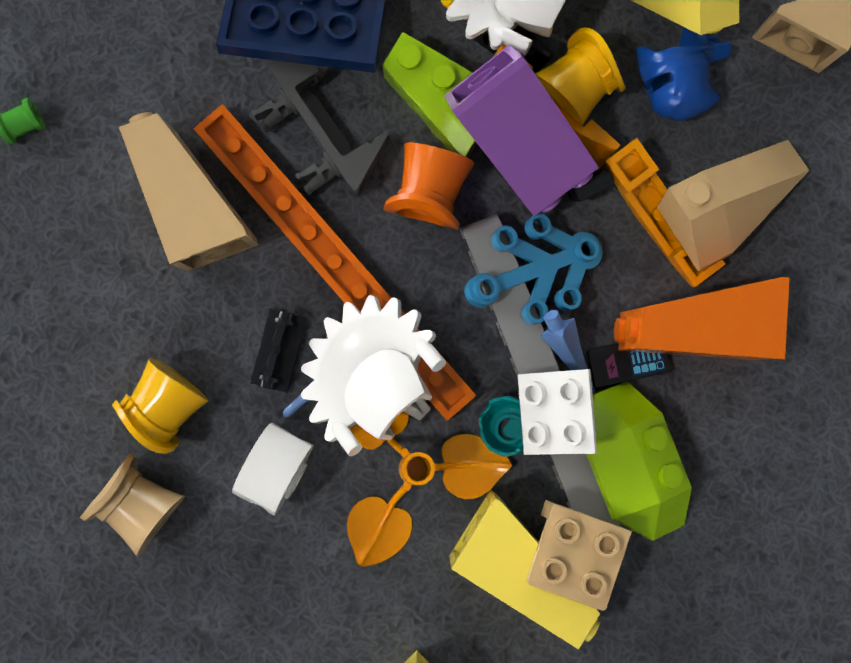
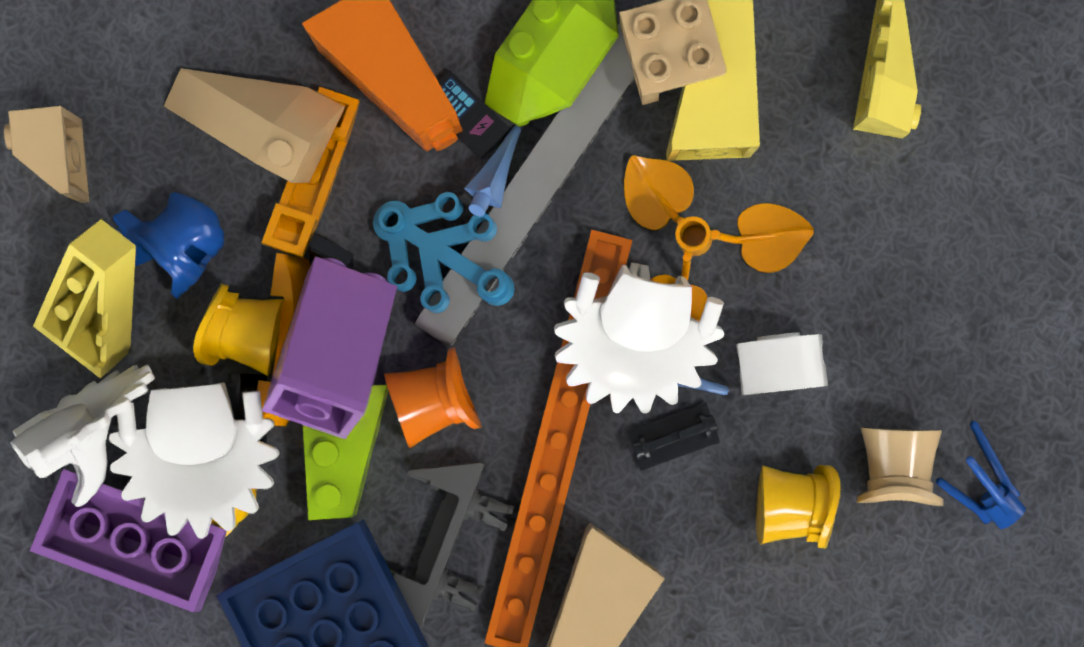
camera: 125 degrees left, 0 degrees up
teal hair [479,396,524,457] -> none
white hinge [518,369,597,455] -> none
none -> blue plant [936,421,1026,530]

